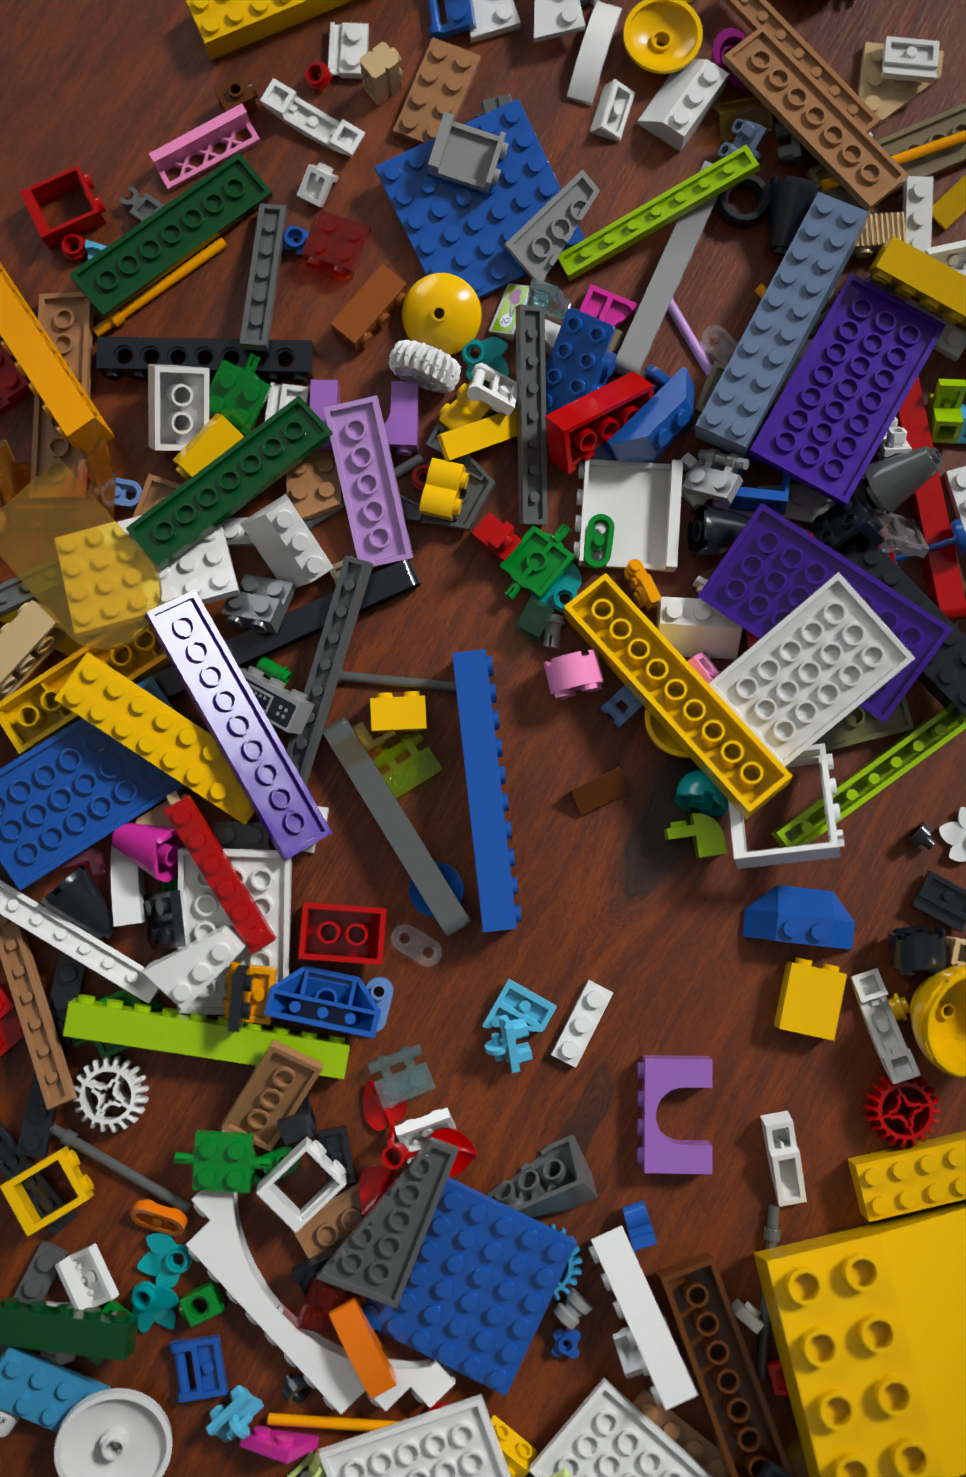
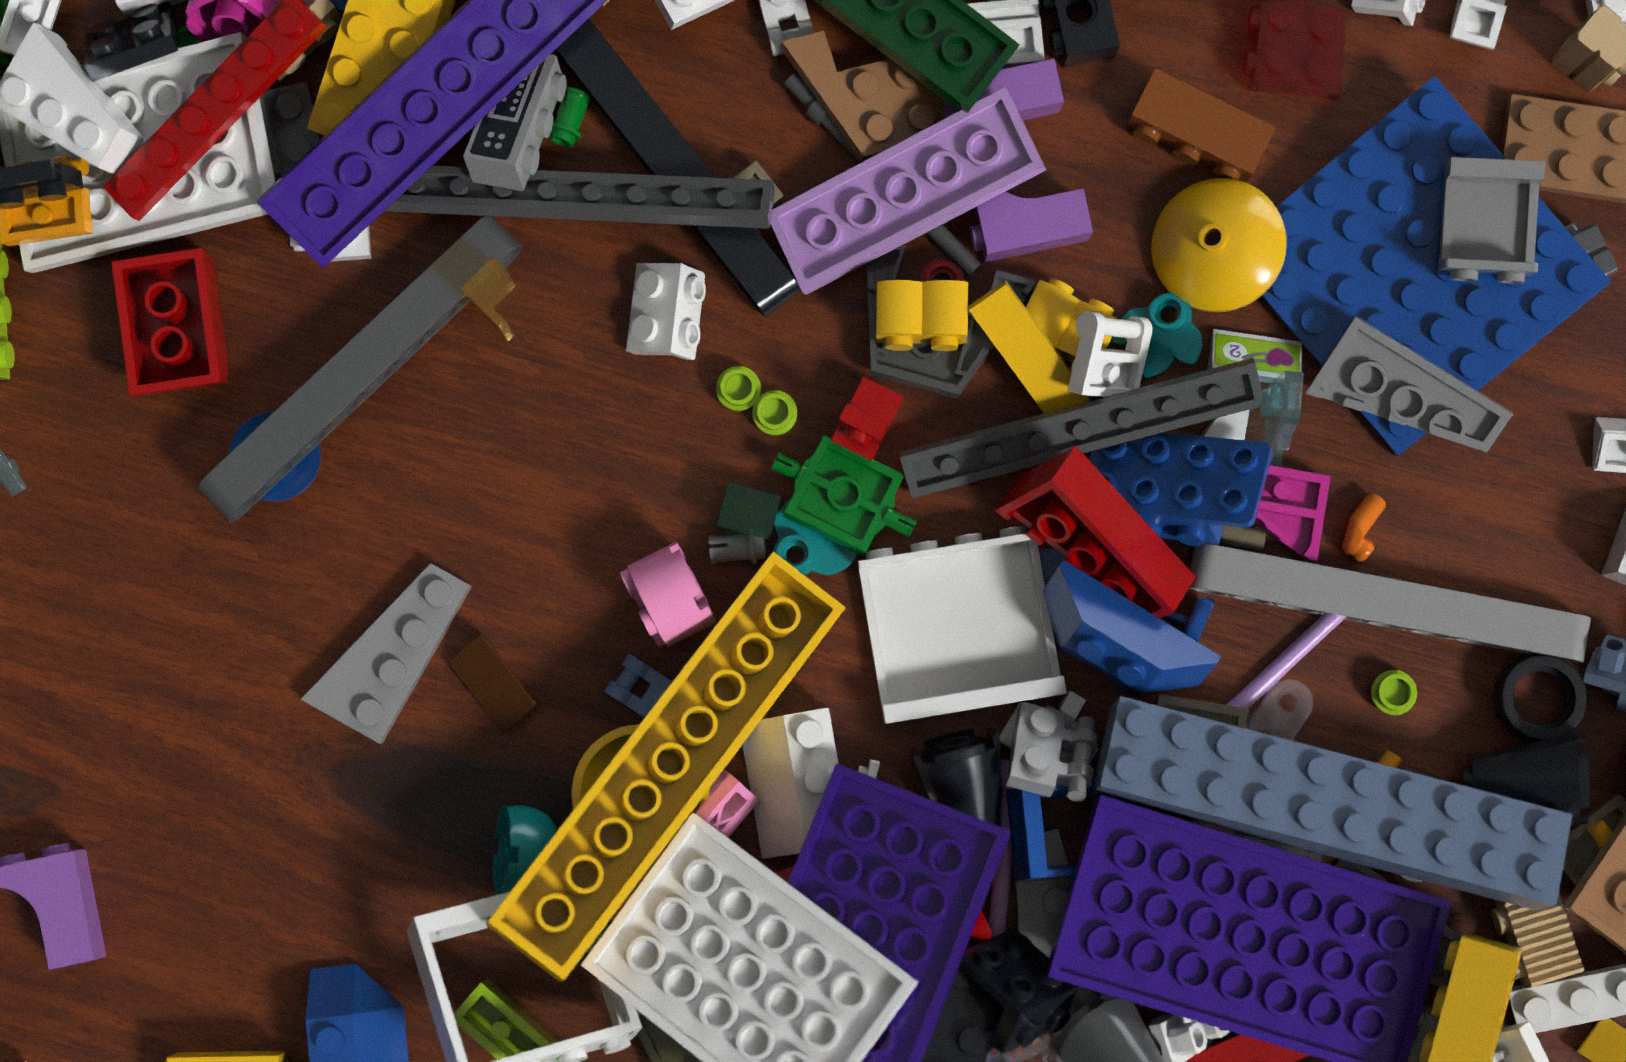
camera: 70 degrees right, 0 degrees up
dark grey plate [221,574,296,634] -> none
white slope [240,494,334,588] -> none
blue wedge [264,965,381,1039] -> none
dark grey bar [309,668,457,693] -> none
medium blue plate [366,977,394,1032] -> none
yellow brick [370,691,428,733] -> none
clear neon green plate [373,731,443,799] -> none
white gear [388,340,461,394] -> none
clear plate [391,924,442,966] -> none
blue brick [452,649,522,932] -> none
medium azure wing [482,978,557,1032] -> none
medium azure hips [485,1015,533,1074] -> none
white plate [551,980,613,1068] -> none
lime plate [558,144,760,281] -> none
green plate [583,514,615,569] -> none
light orange plate [624,559,662,612] -> none
lime brick [664,813,727,858] -> none
none -> light grey wing [301,563,472,744]
none -> white bracket [626,263,706,360]
none -> lime plate [716,366,761,411]
none -> lime plate [752,390,797,436]
none -> orange arm [1341,493,1386,562]
none -> lime plate [1371,670,1417,715]

